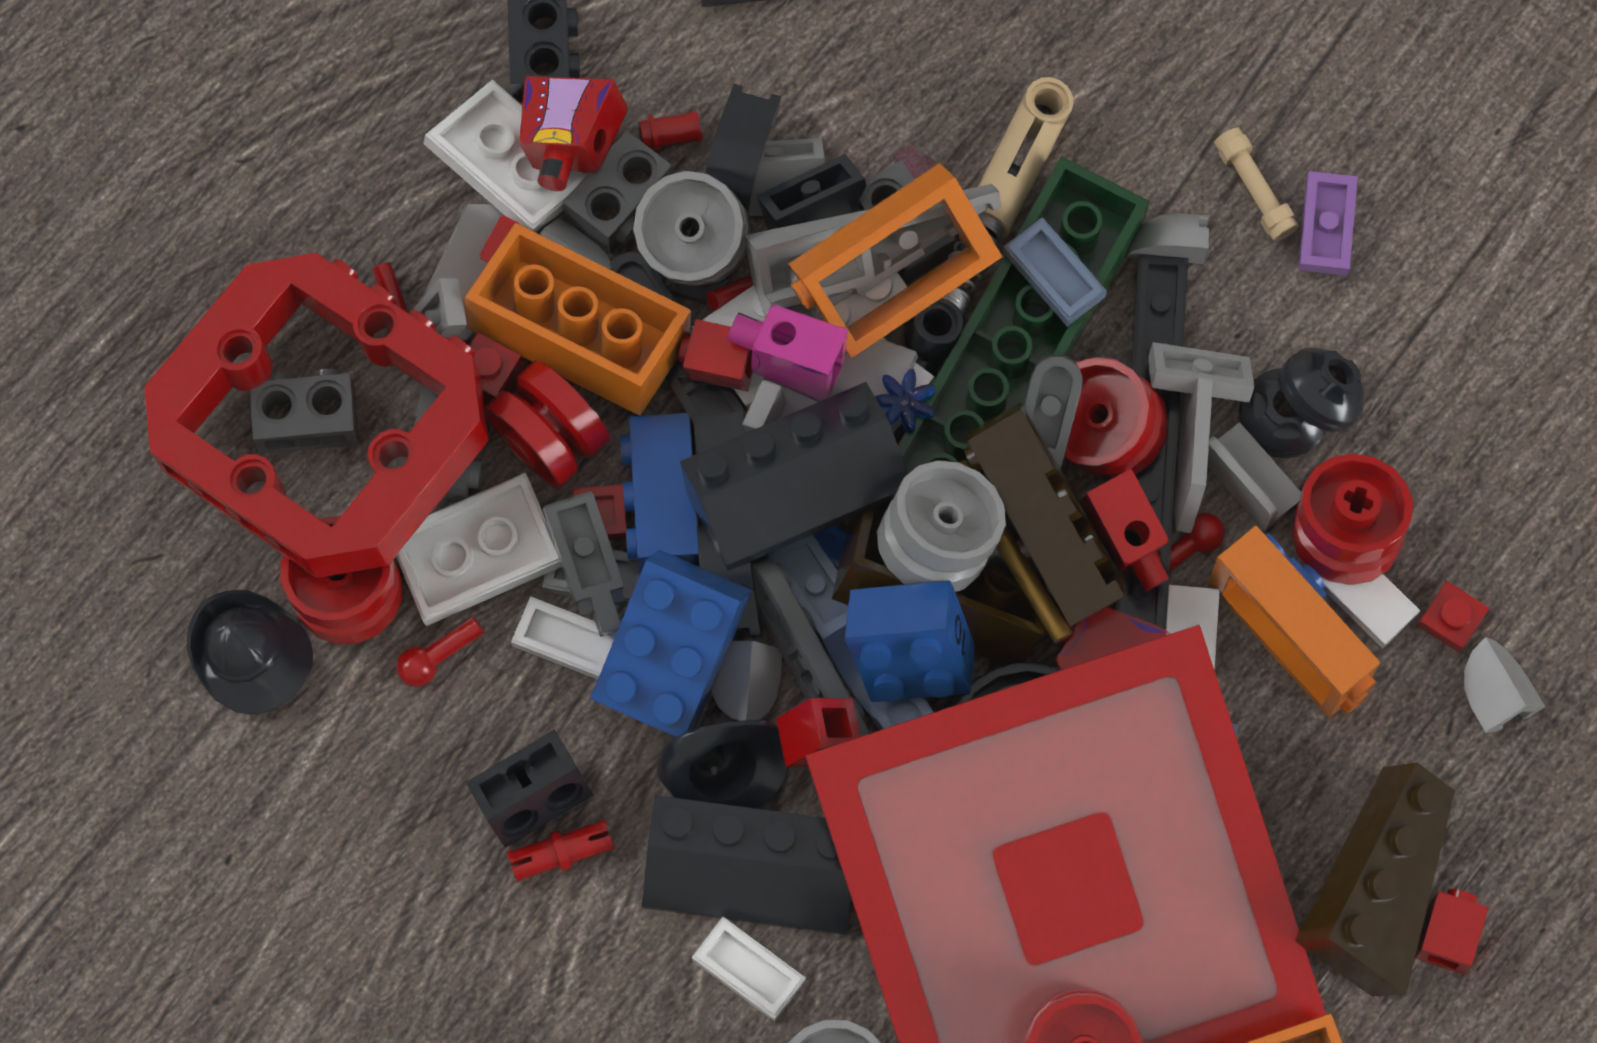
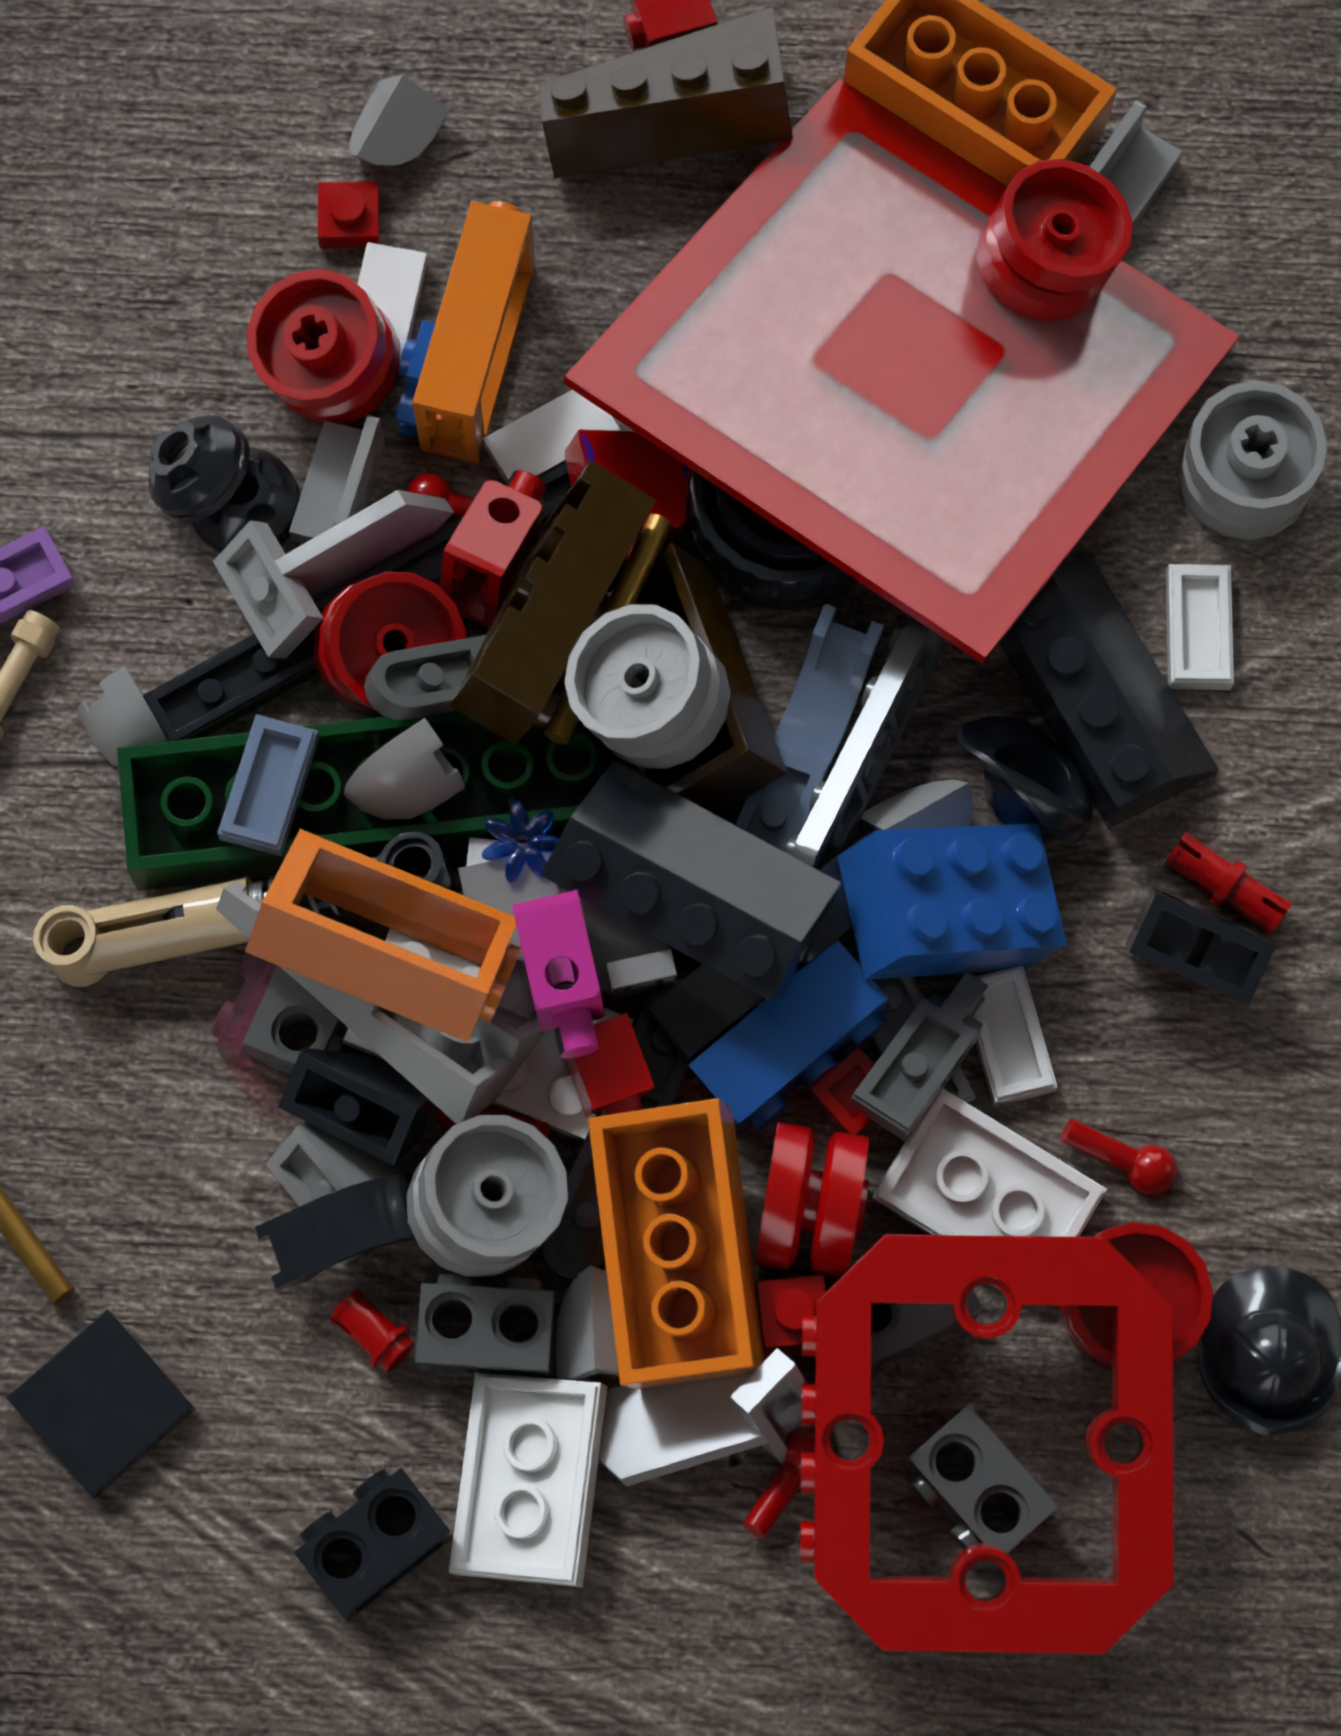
camera: 125 degrees left, 0 degrees up
red tile [479,215,519,263] -> none
red torso [519,76,628,191] -> none
red brick [776,698,861,768] -> none
blue brick [845,580,975,702] -> none
none -> light grey brick [344,718,465,820]

